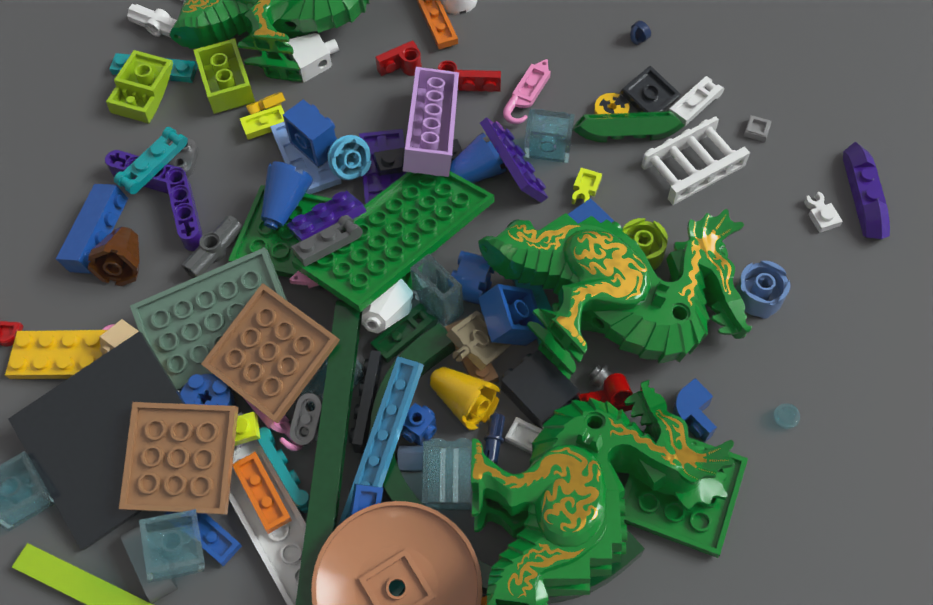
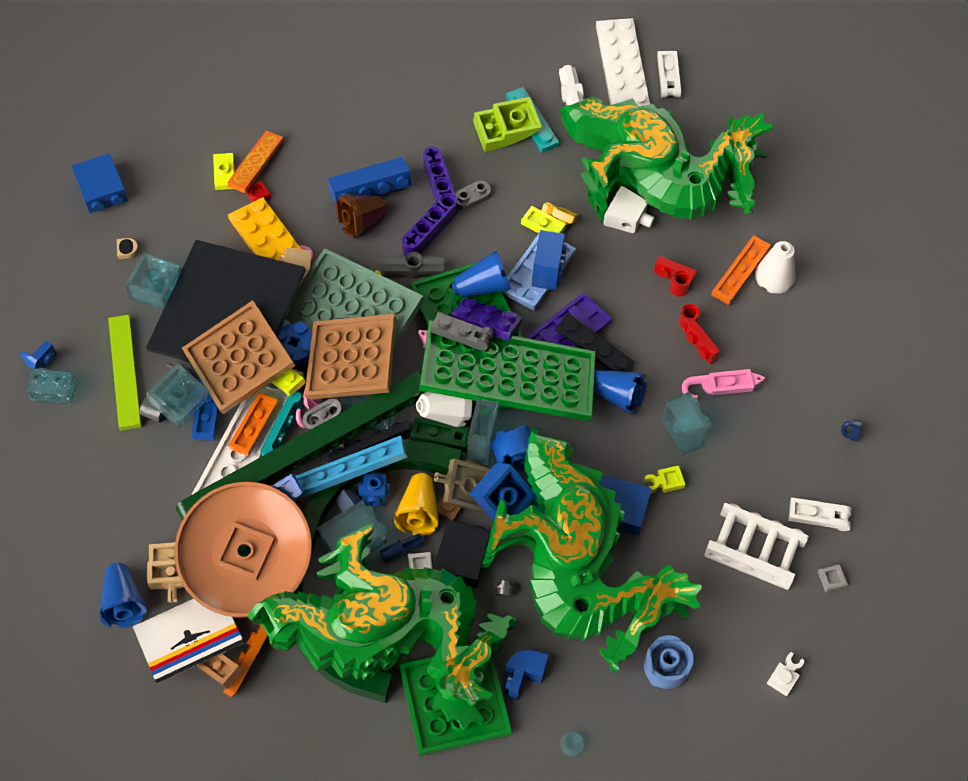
camera: 50 degrees right, 0 degrees up
teal plate [114,127,188,194] -> none
lime brick [193,38,255,114] -> none
medium azure cone [327,135,371,180] -> none
lavender brick [403,67,459,177] -> none
dark purple plate [480,117,548,203] -> none
green brick [572,111,685,142] -> none
red plate [579,373,634,412] -> none
yellow piece [594,93,629,114] -> none
black plate [620,66,681,112] -> none
lime brick [622,218,668,270] -> none
dark purple brick [843,142,890,239] -> none

